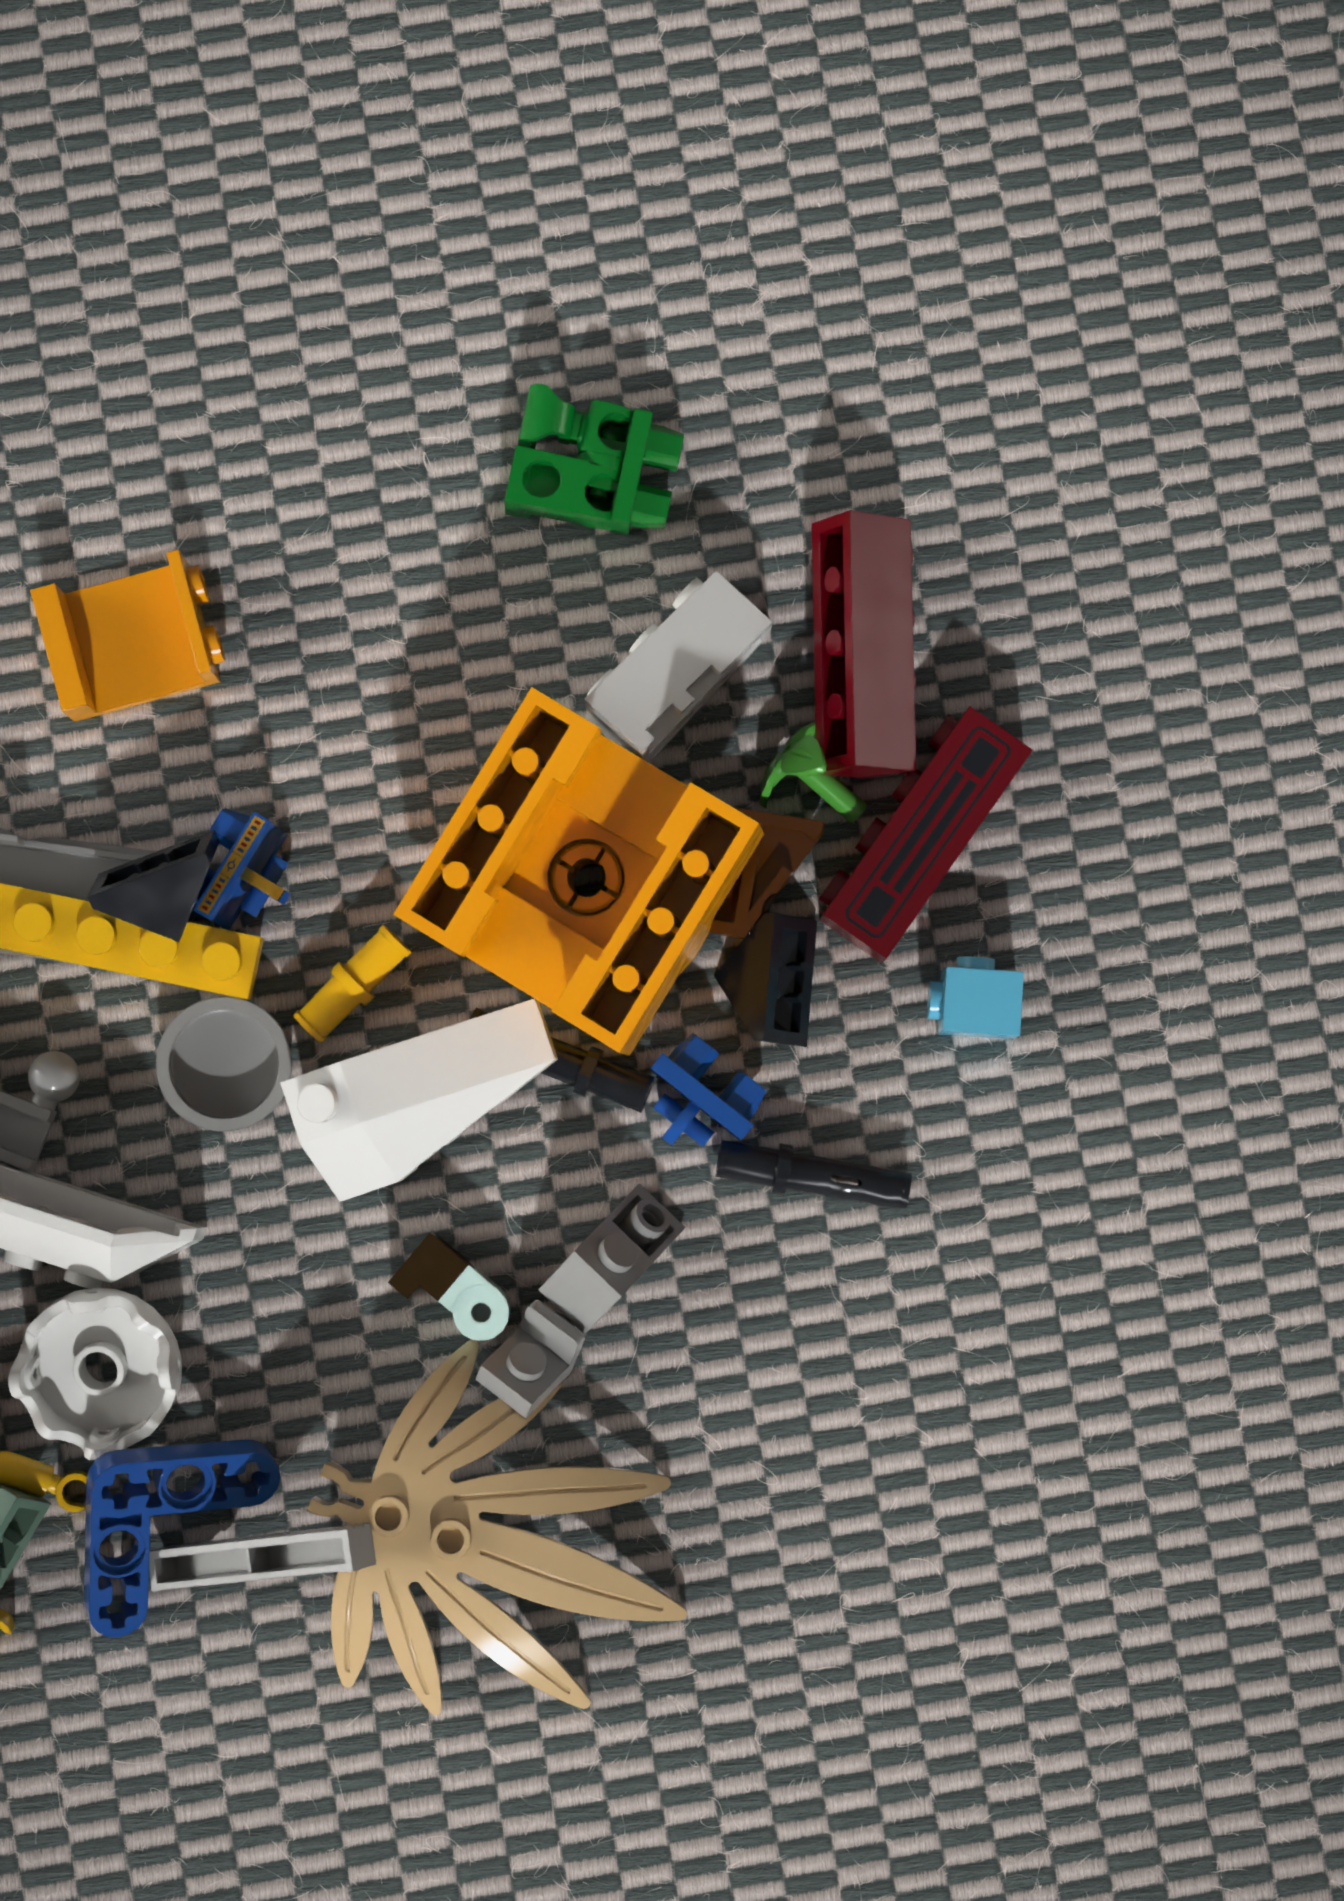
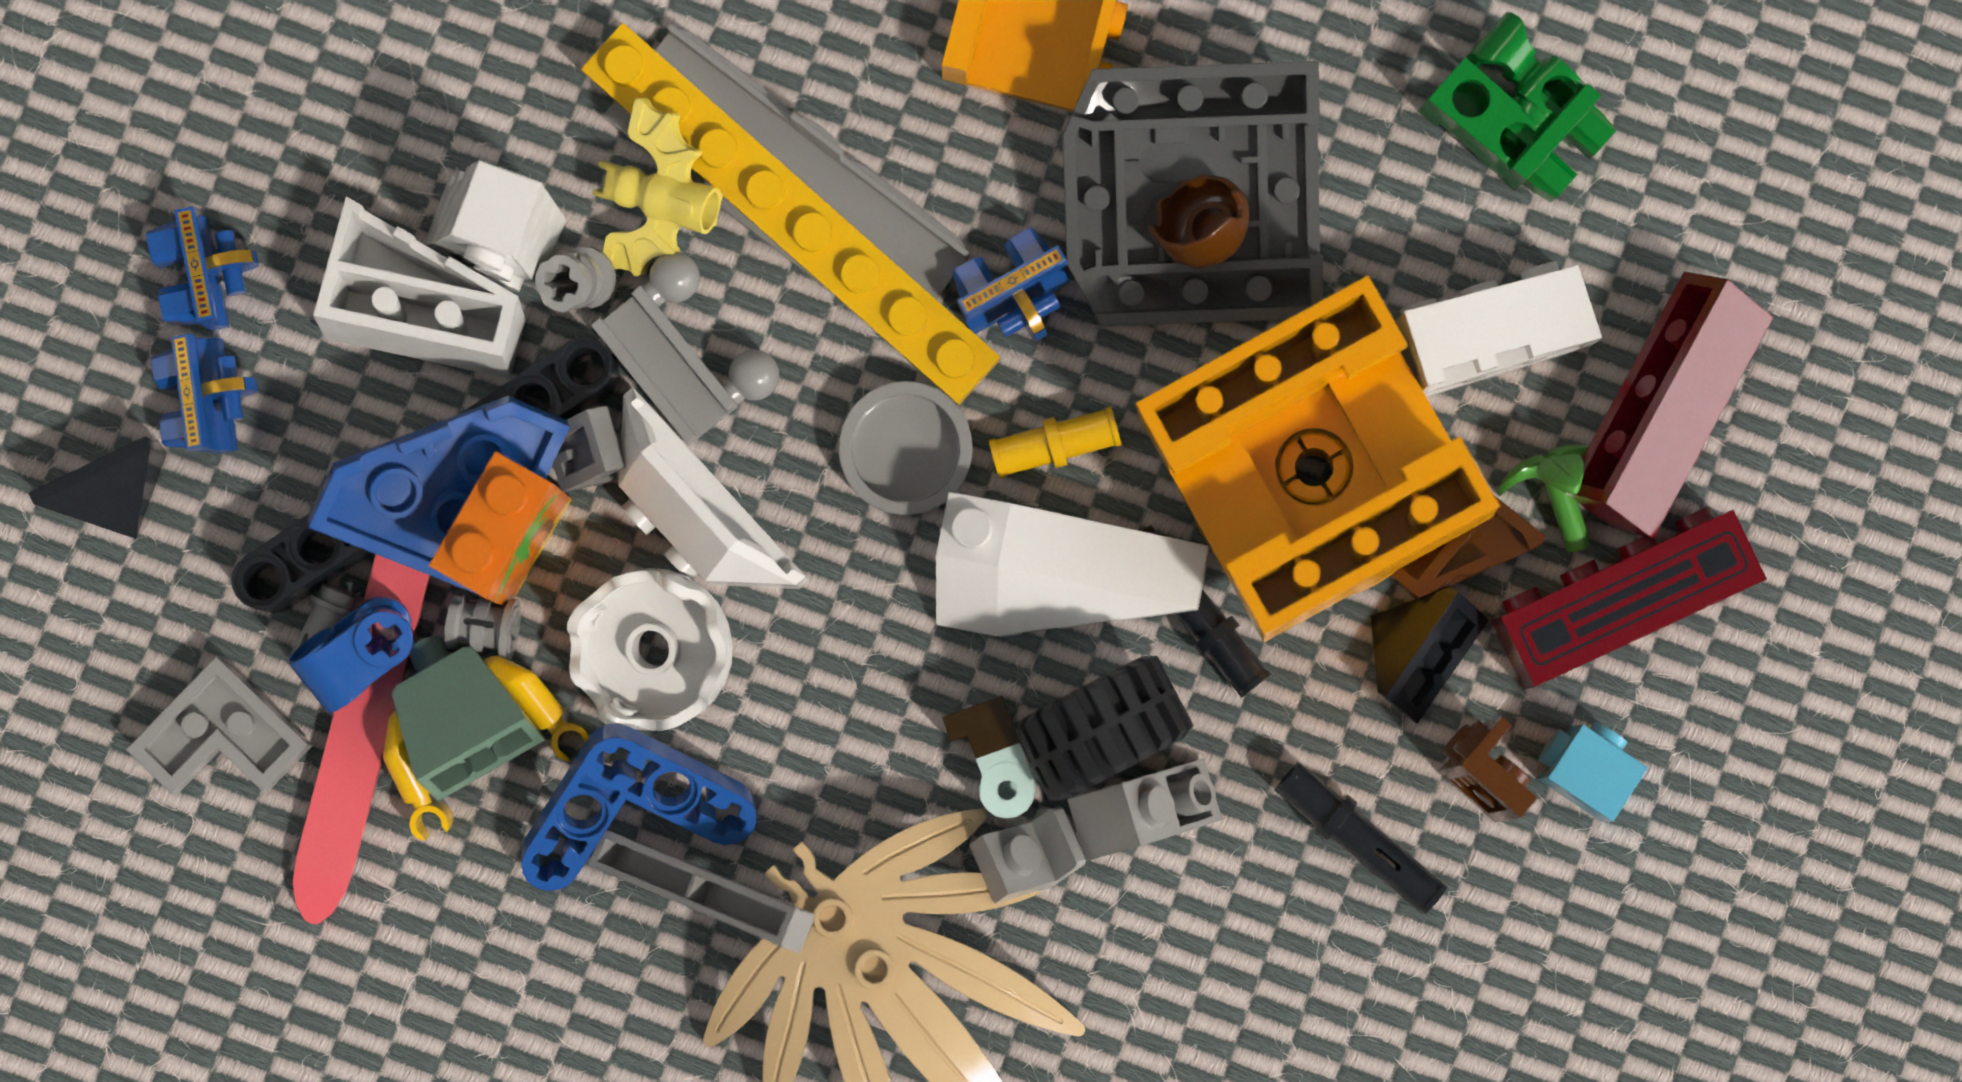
camera: 30 degrees right, 0 degrees up
black slope [87,830,220,942] -> none
blue hips [650,1033,766,1147] -> none
none -> black tyre [1014,656,1194,800]
none -> dark grey wedge [1062,61,1324,326]
none -> reddish brown hair [1148,174,1249,269]
none -> reddish brown bracket [1438,717,1538,823]

